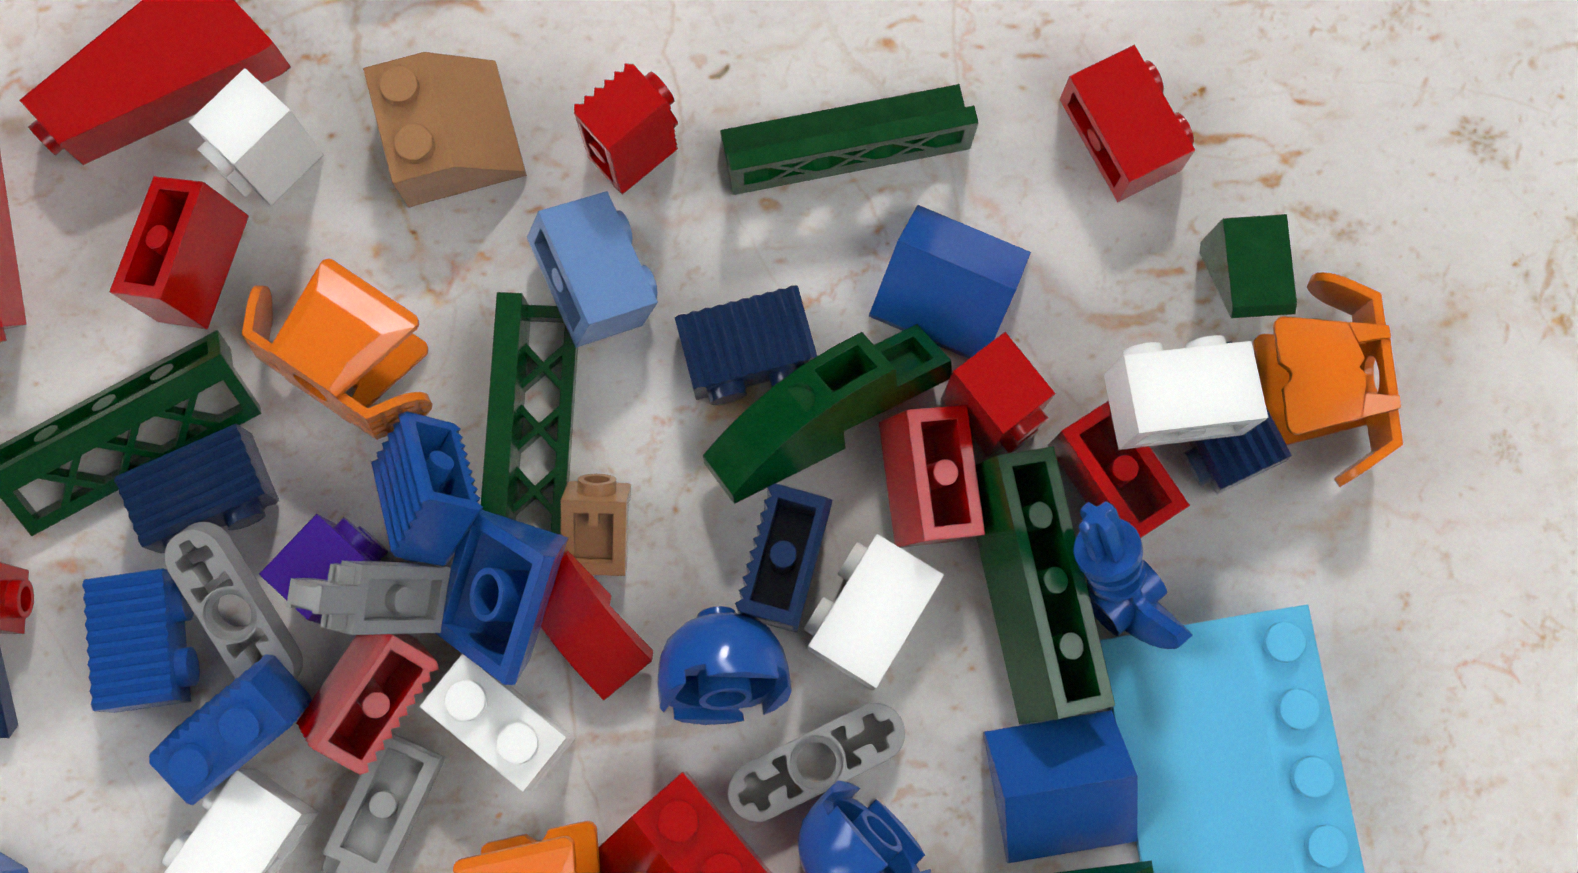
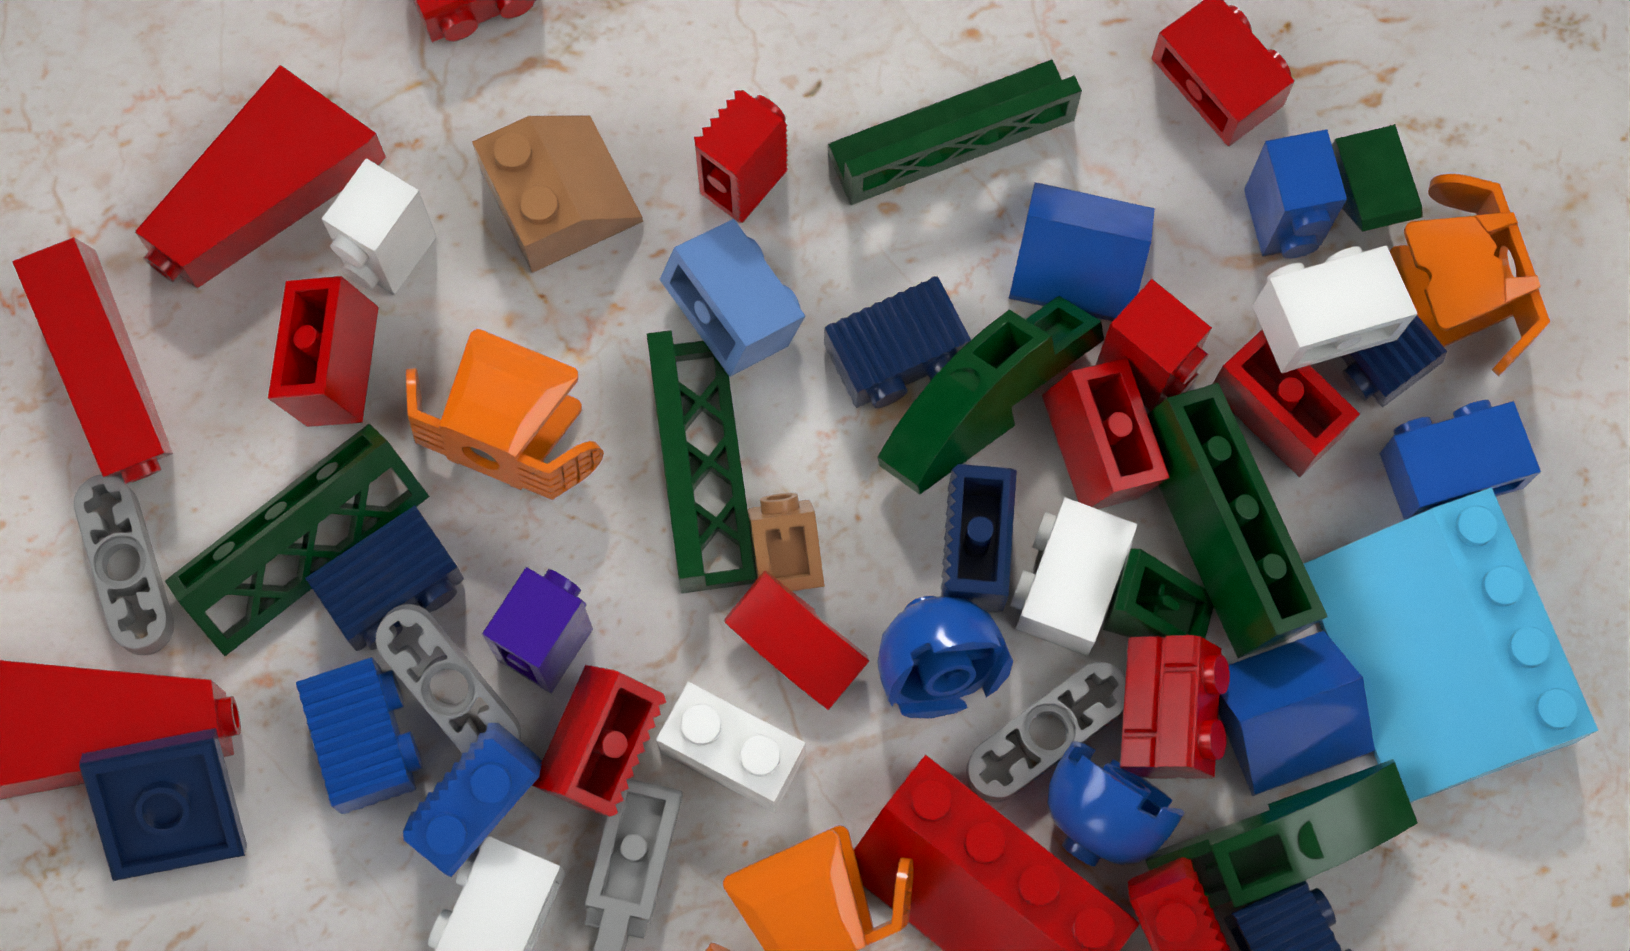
camera: 10 degrees left, 5 degrees down
light grey hinge [286,561,451,635] -> none
blue brick [371,411,483,566] -> none
blue slope [435,510,569,685] -> none
blue piece [1074,501,1193,649] -> none
none -> dark green slope [1103,548,1214,638]
none -> red brick [1120,635,1230,779]
none -> blue brick [1244,129,1347,259]
none -> blue brick [1379,400,1541,520]

